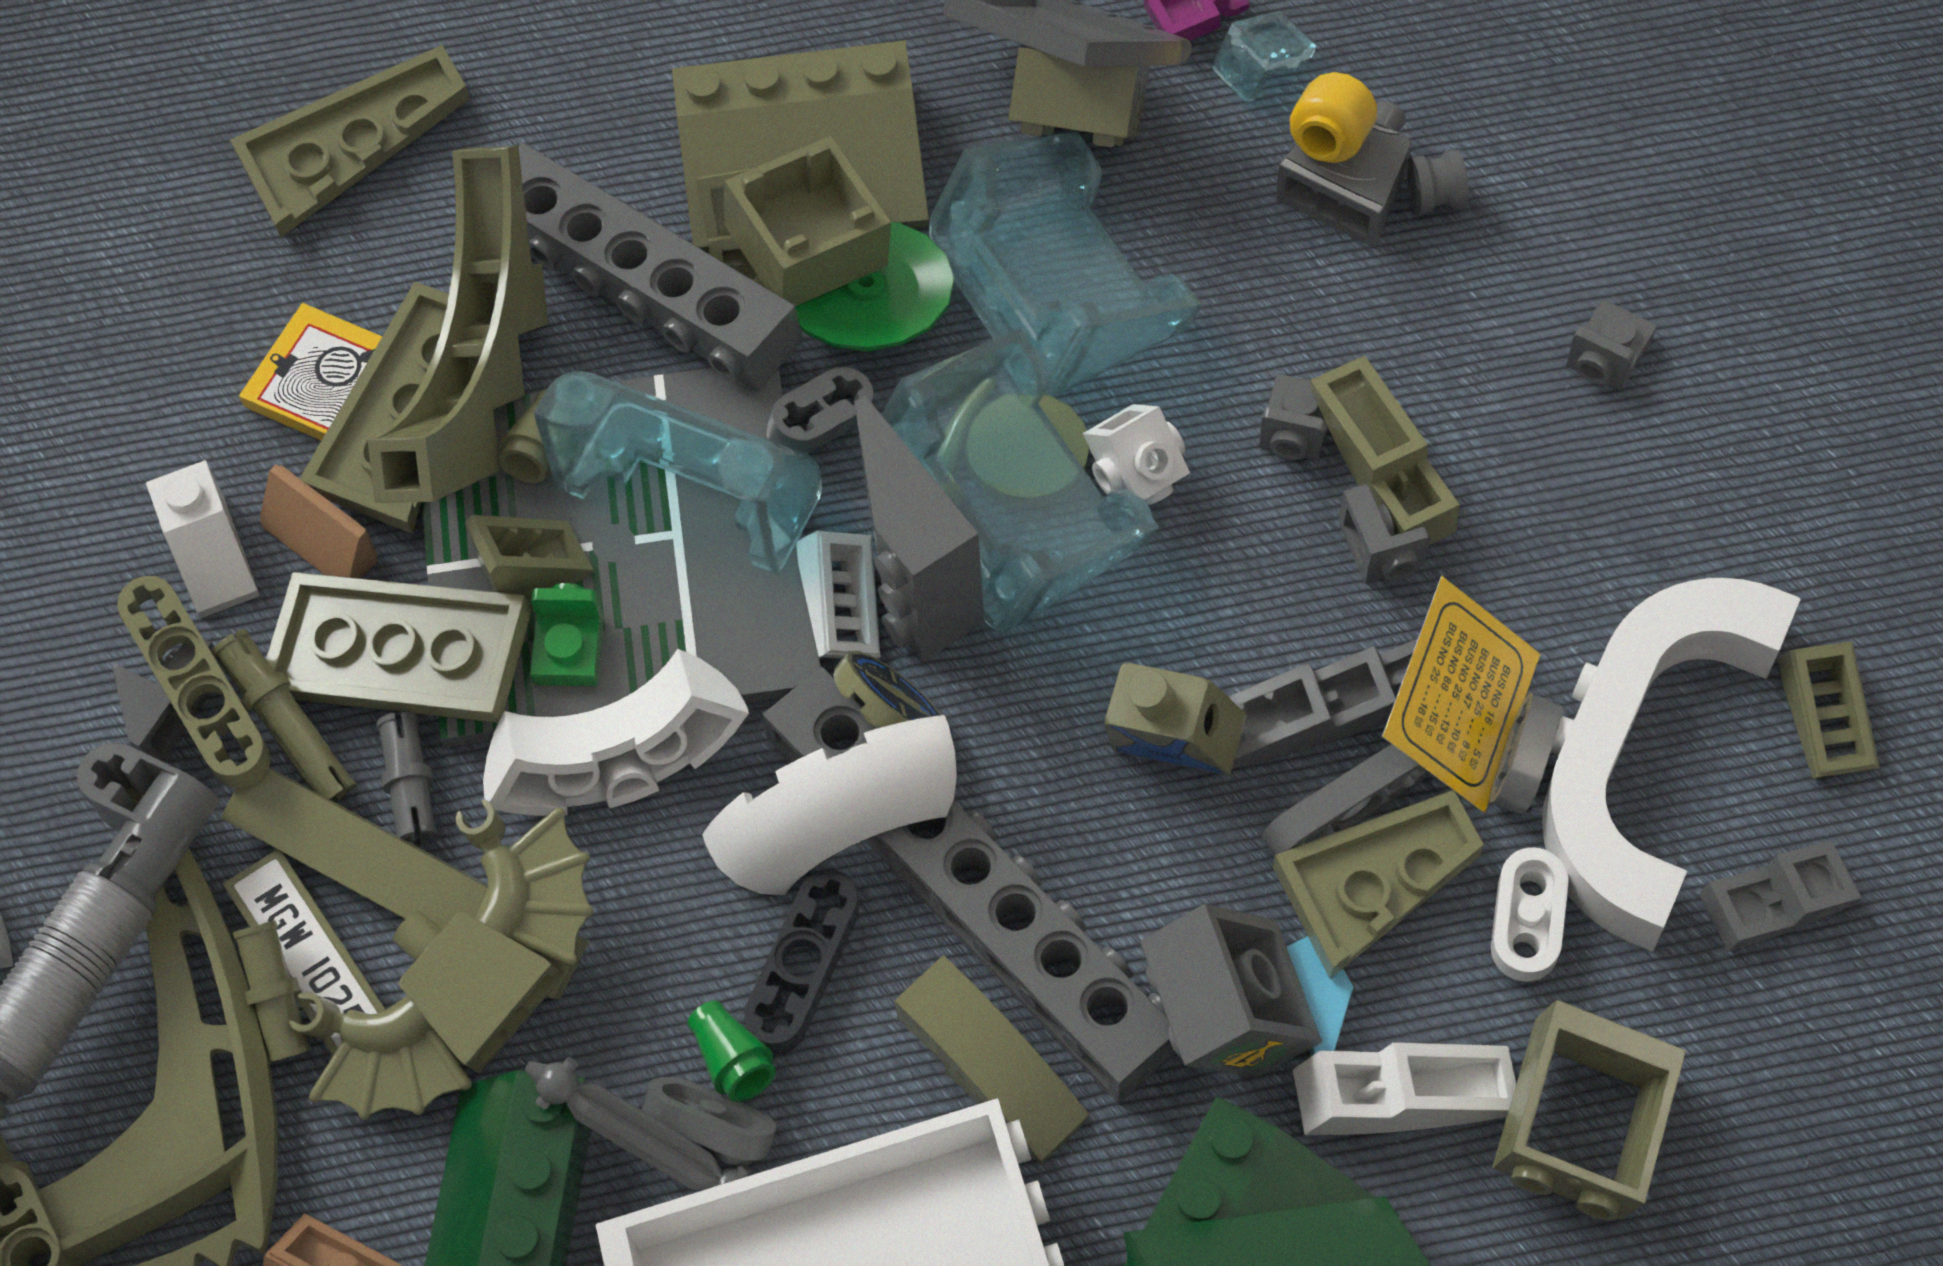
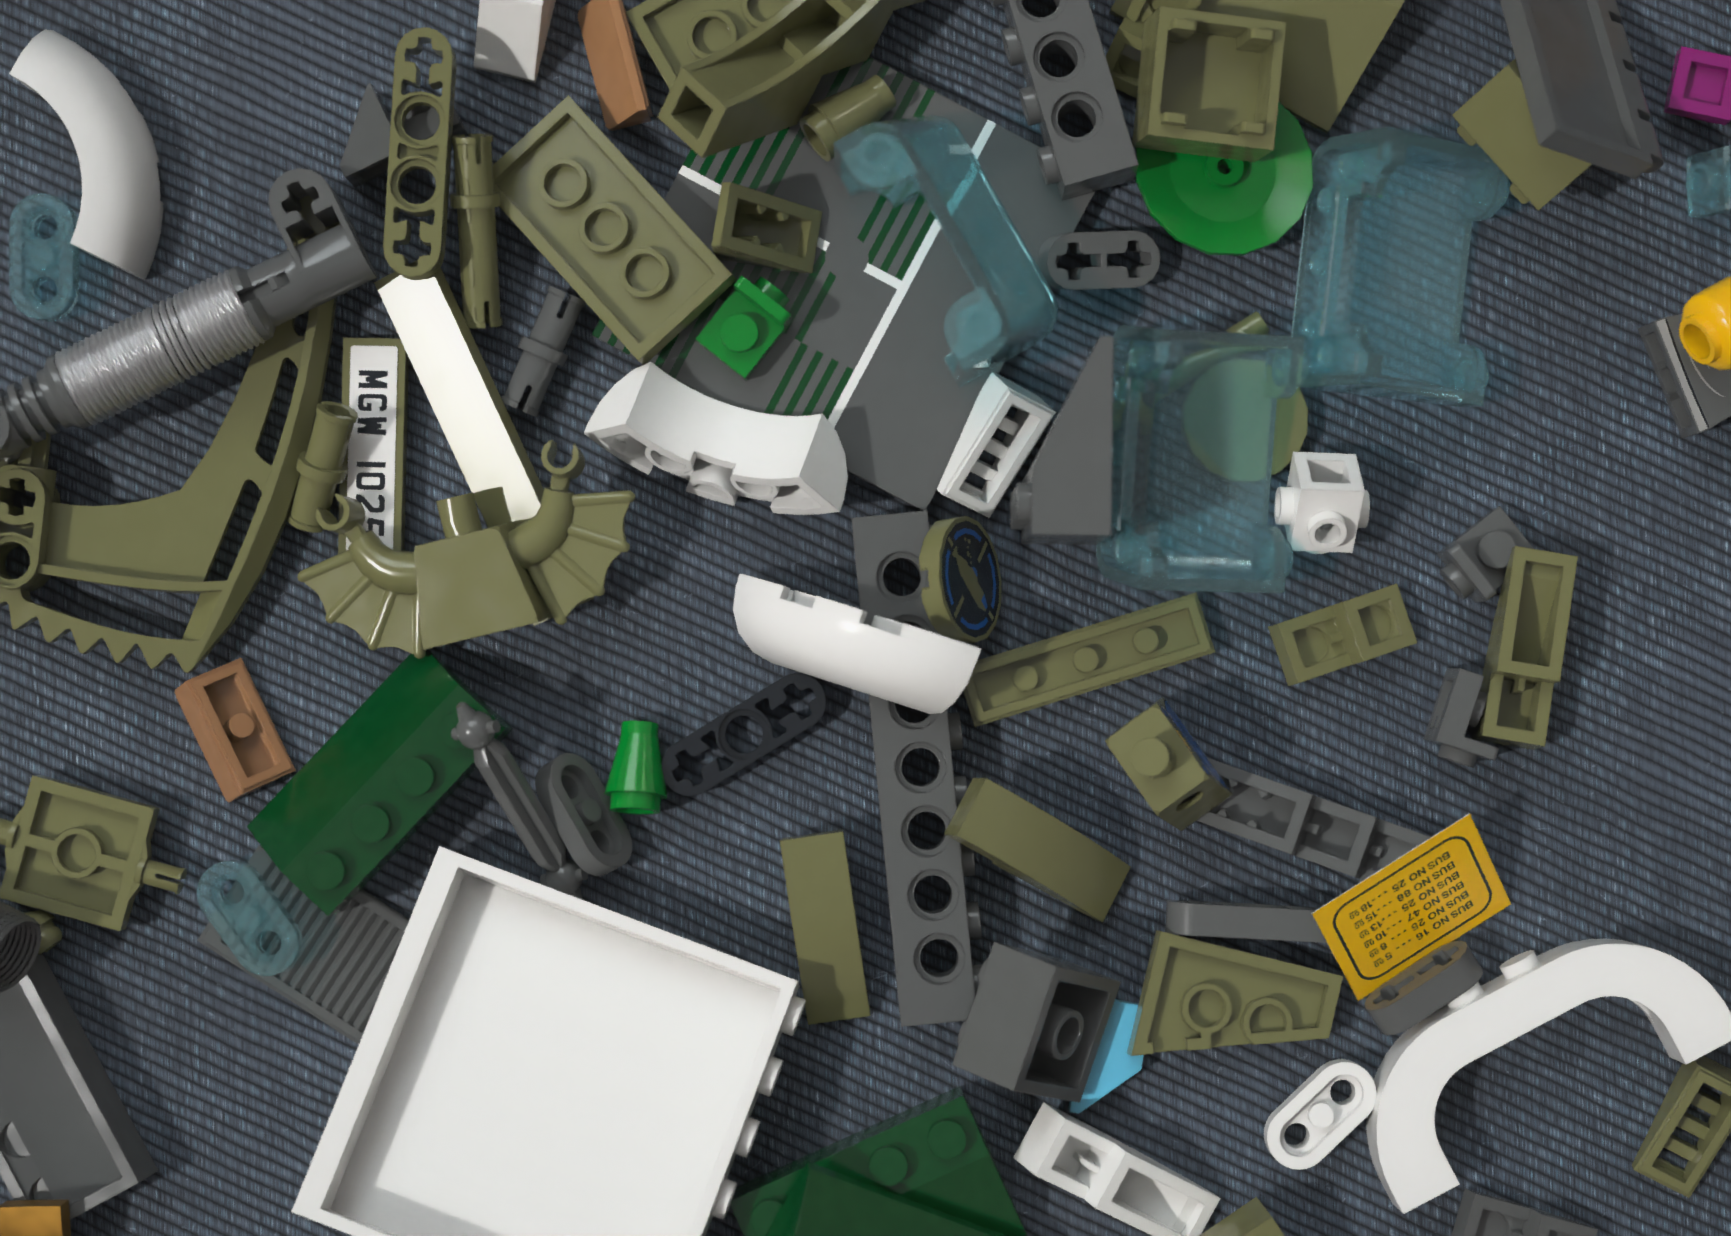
camera: 30 degrees right, 25 degrees up
none -> olive slope [944,778,1131,923]
none -> olive tile [963,592,1215,727]
none -> olive slope [1268,584,1417,686]

